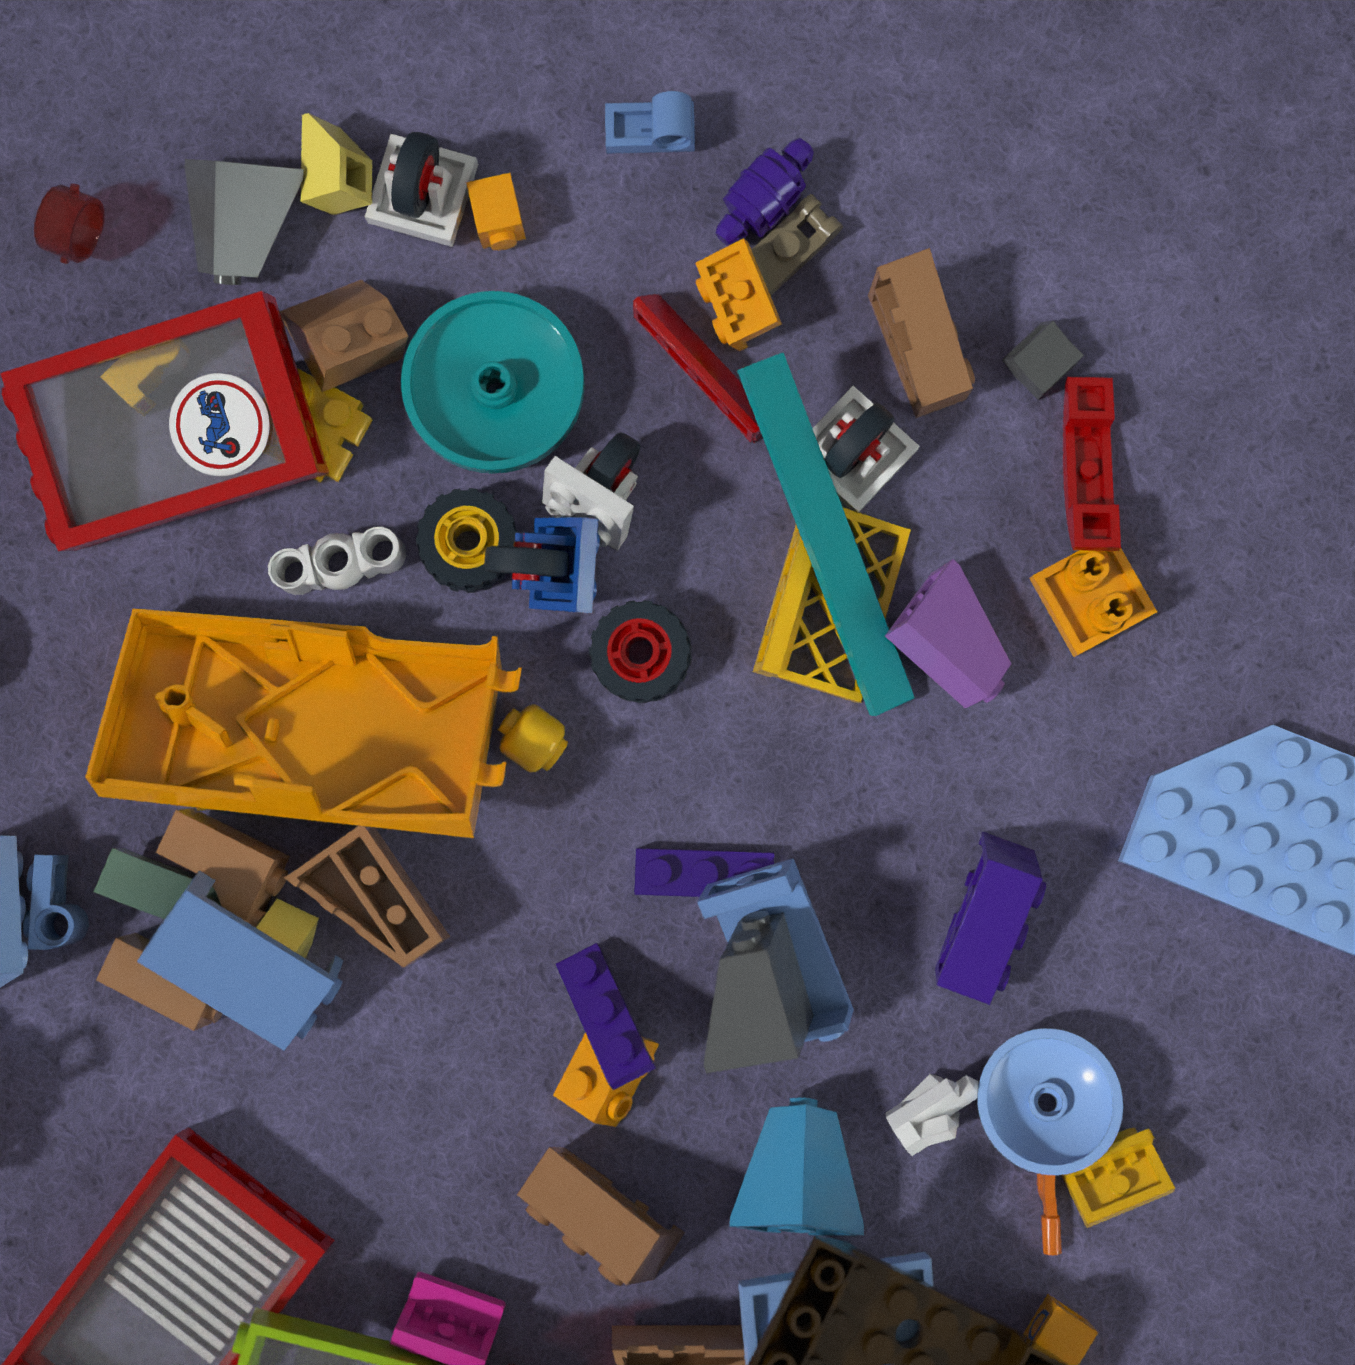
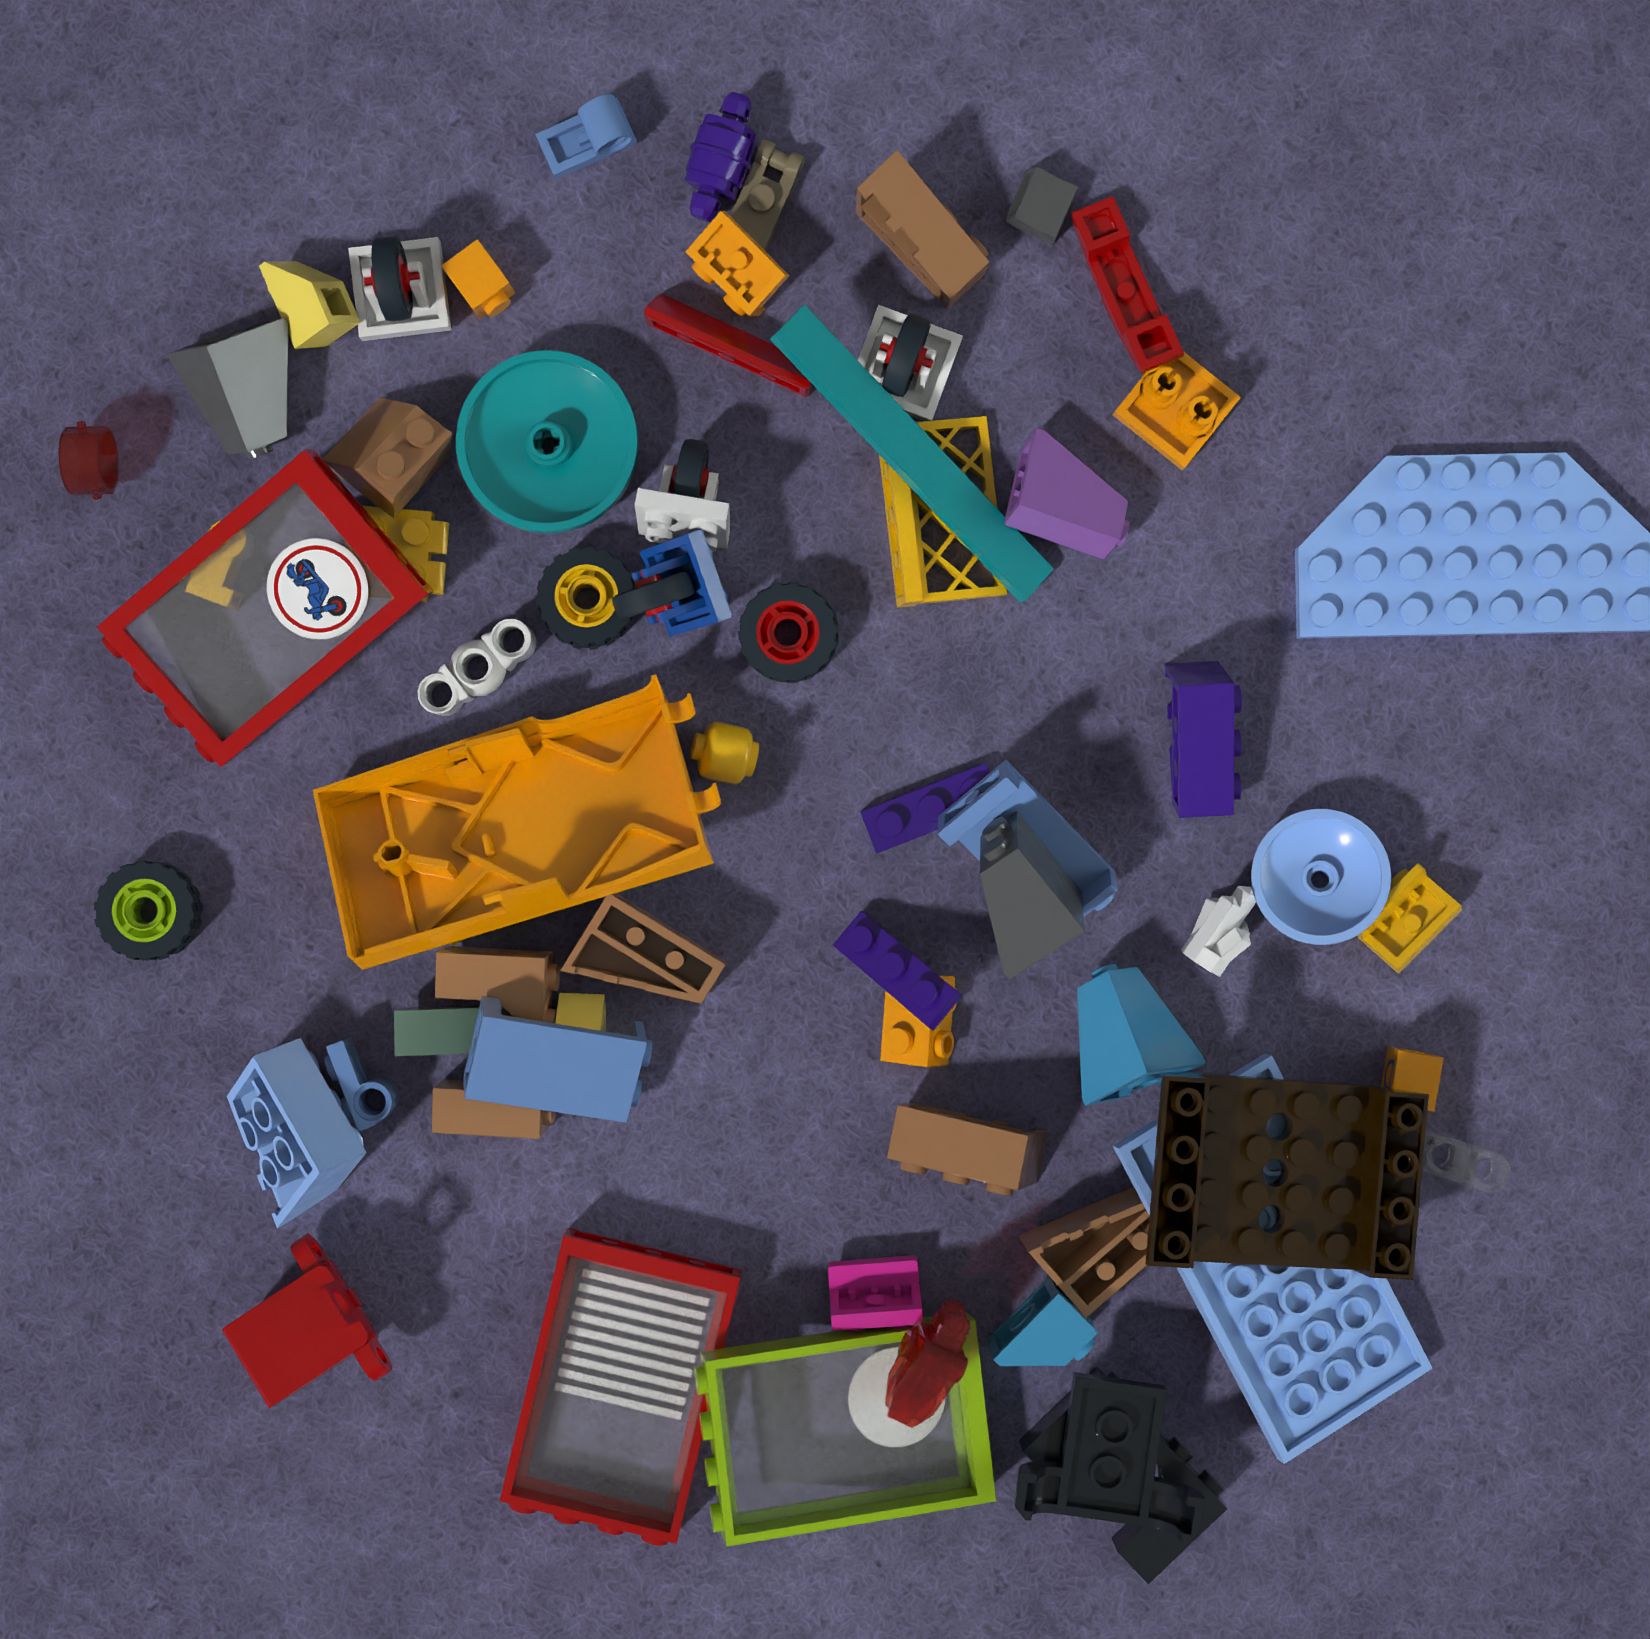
camera: 25 degrees left, 5 degrees up
orange piece [1037,1174,1062,1255] -> none

